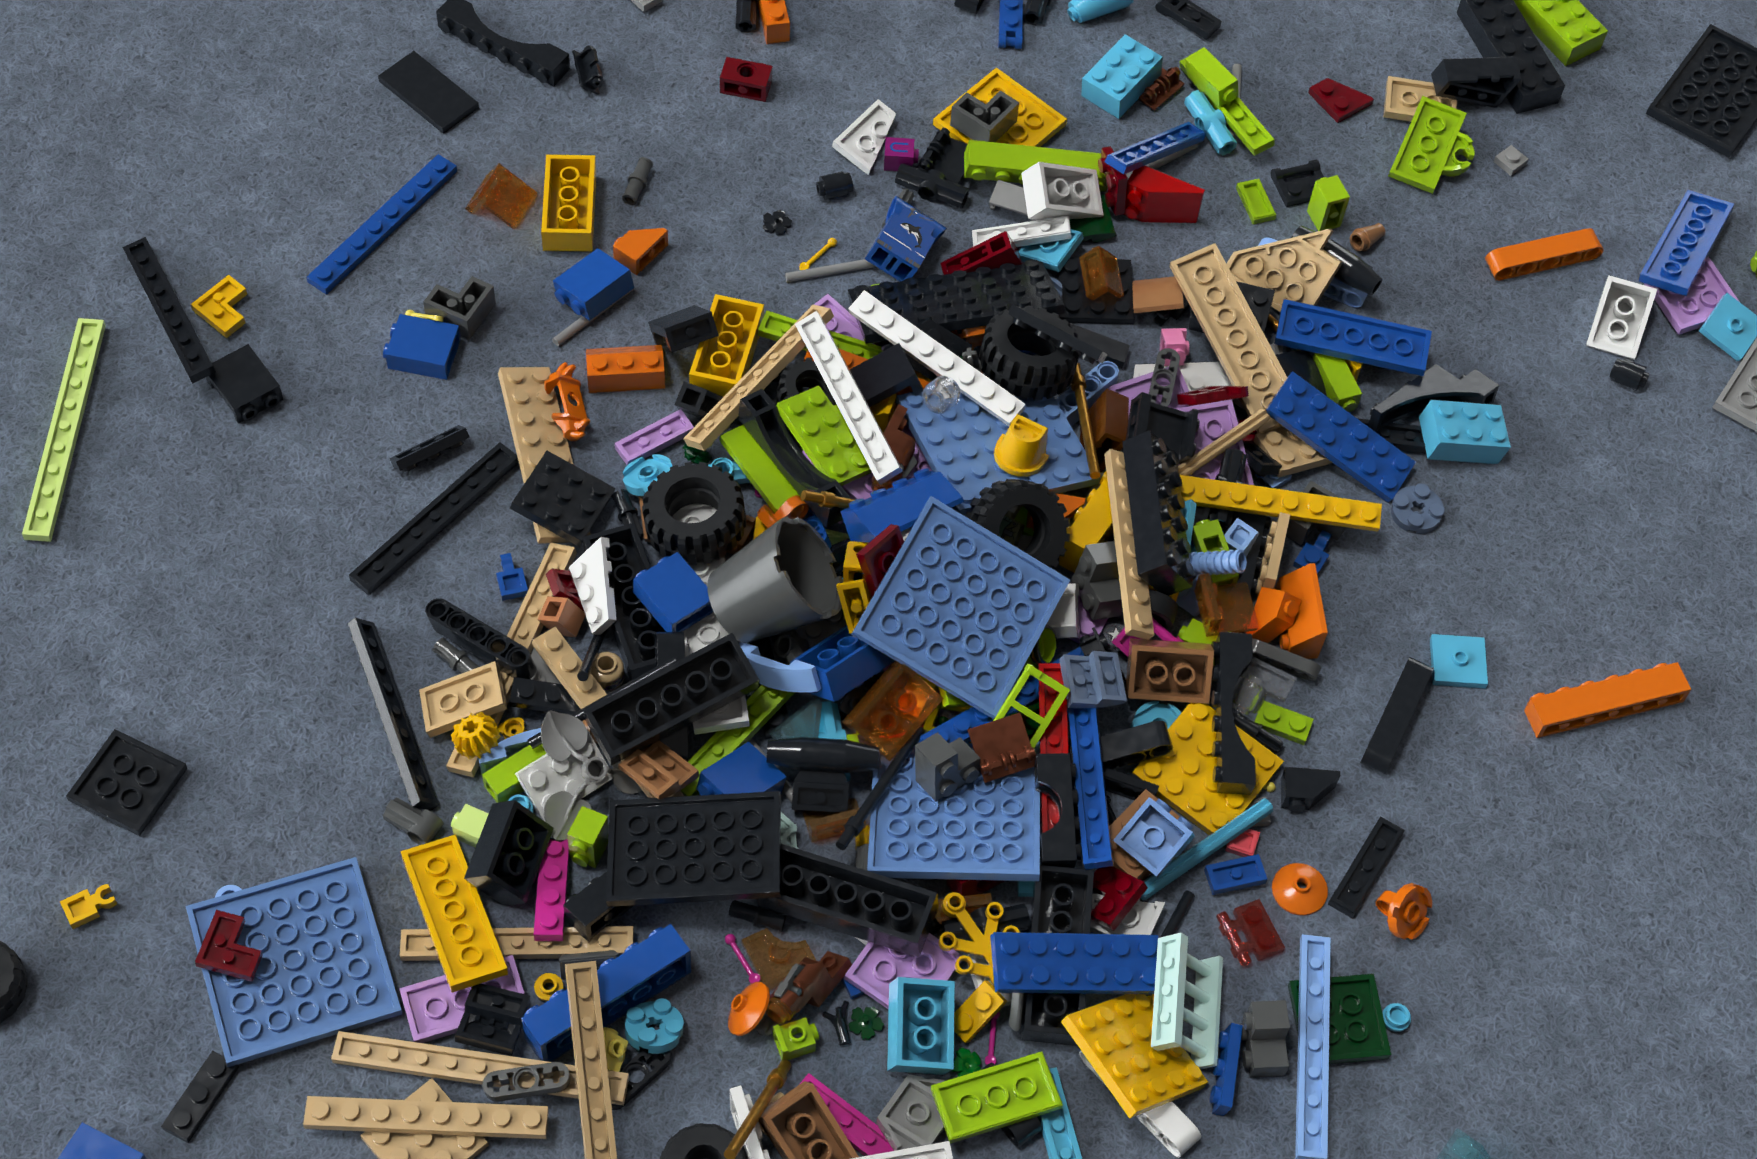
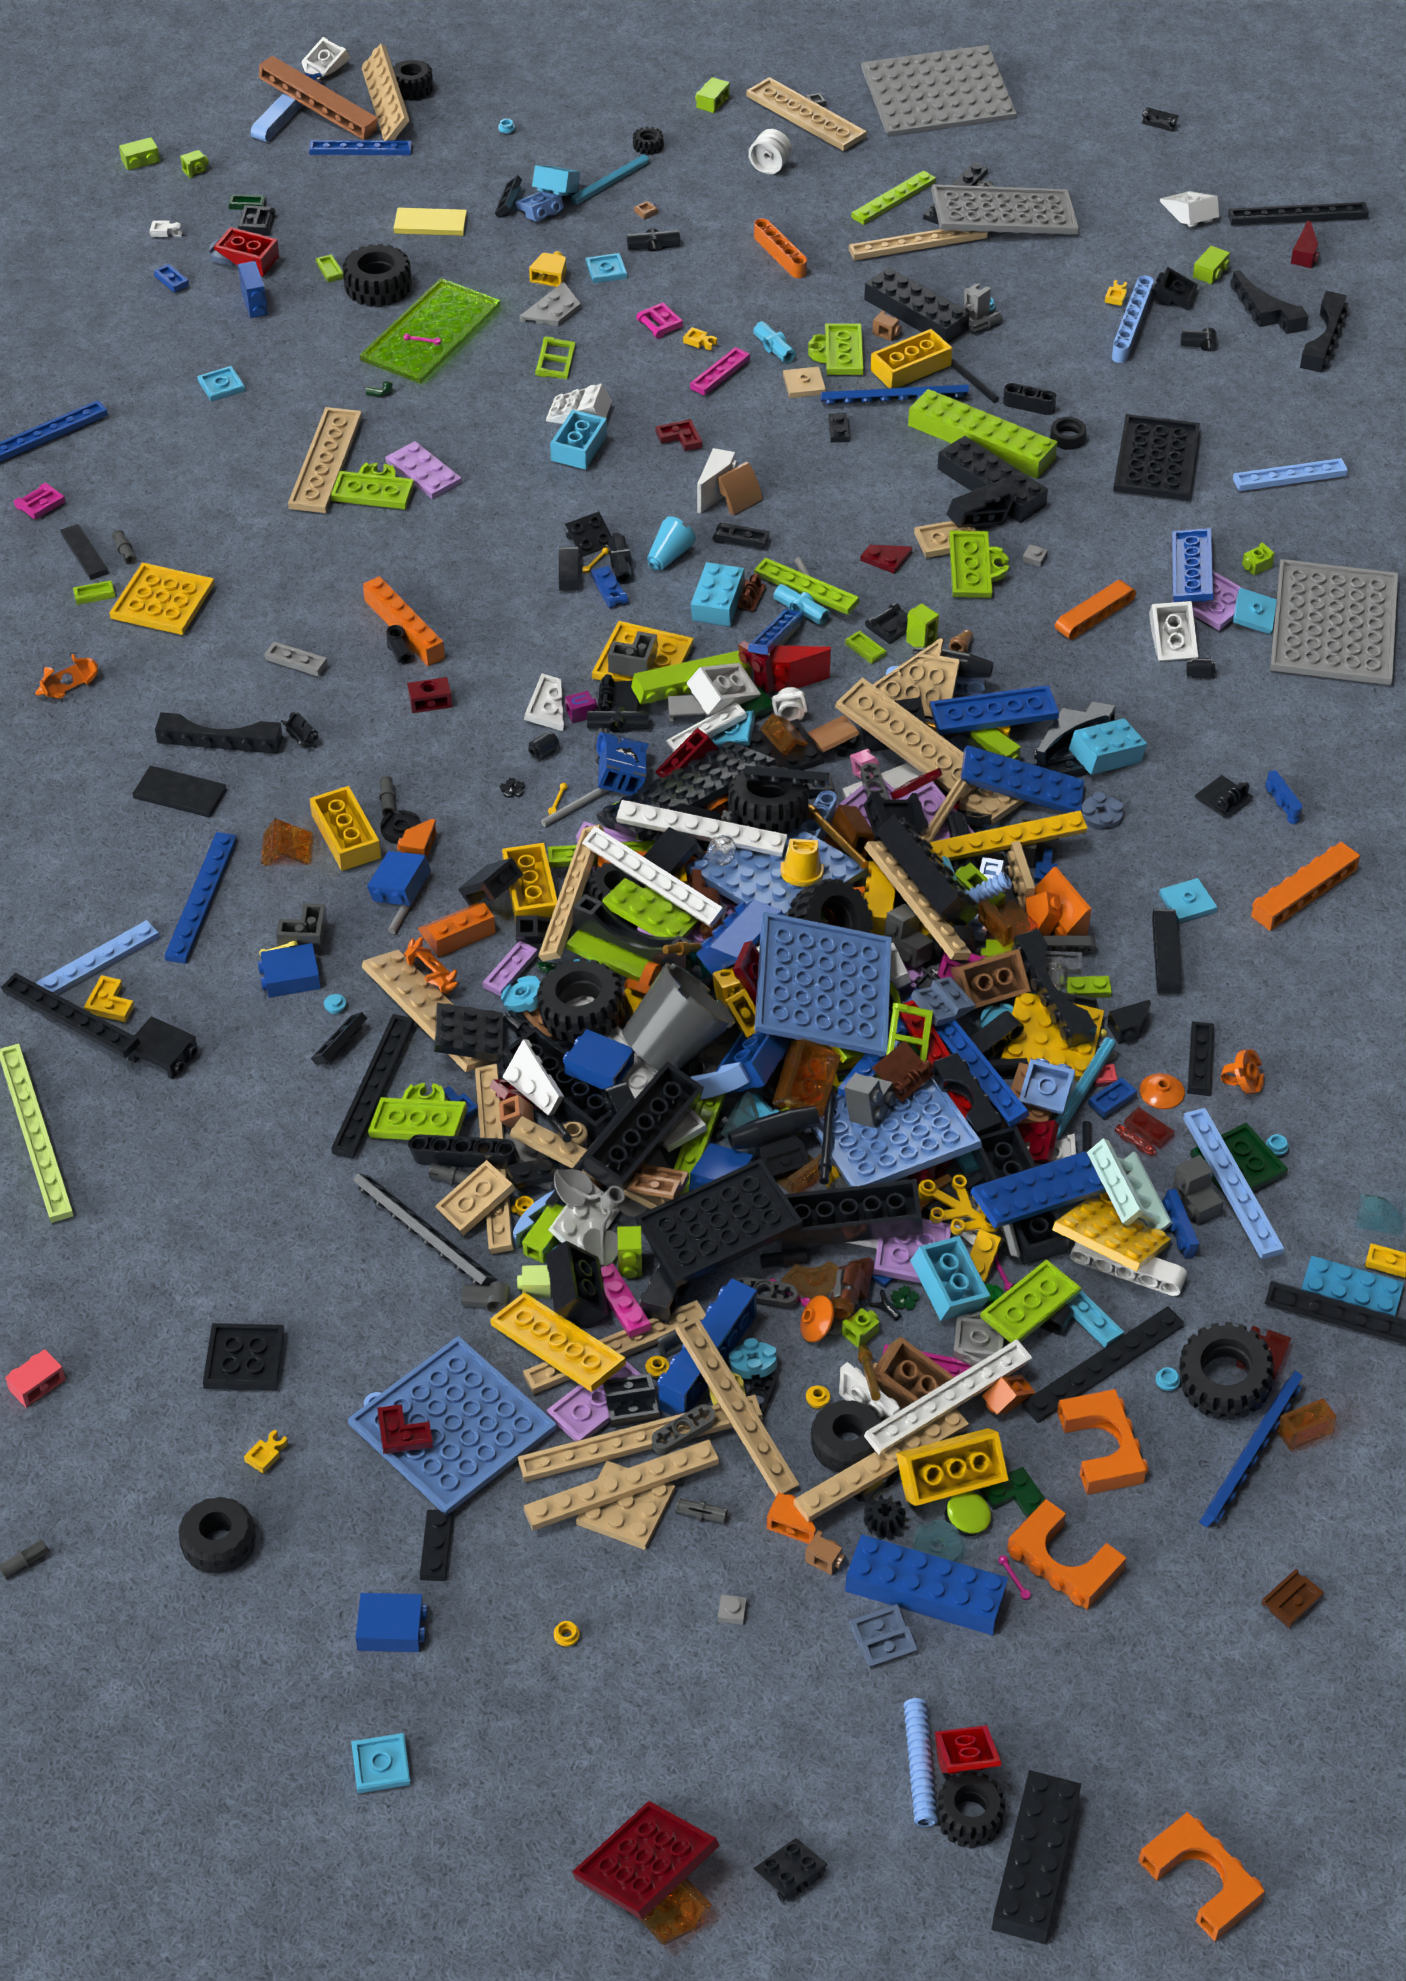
camera: 20 degrees left, 10 degrees down
yellow gear [451,712,501,760] -> none
lime brick [1185,47,1239,107] -> none
none -> light blue plate [36,920,160,995]
none -> medium azure plate [324,994,346,1014]
none -> lime plate [368,1083,468,1140]
none -> black tile [380,810,421,844]
none -> dark grey beam [734,1276,798,1308]
none -> white piece [772,687,808,722]
none -> yellow plate [806,1385,830,1409]
none -> black tyre [1050,417,1086,450]
none -> black hinge [1194,775,1253,818]
none -> blue plate [1265,769,1302,824]

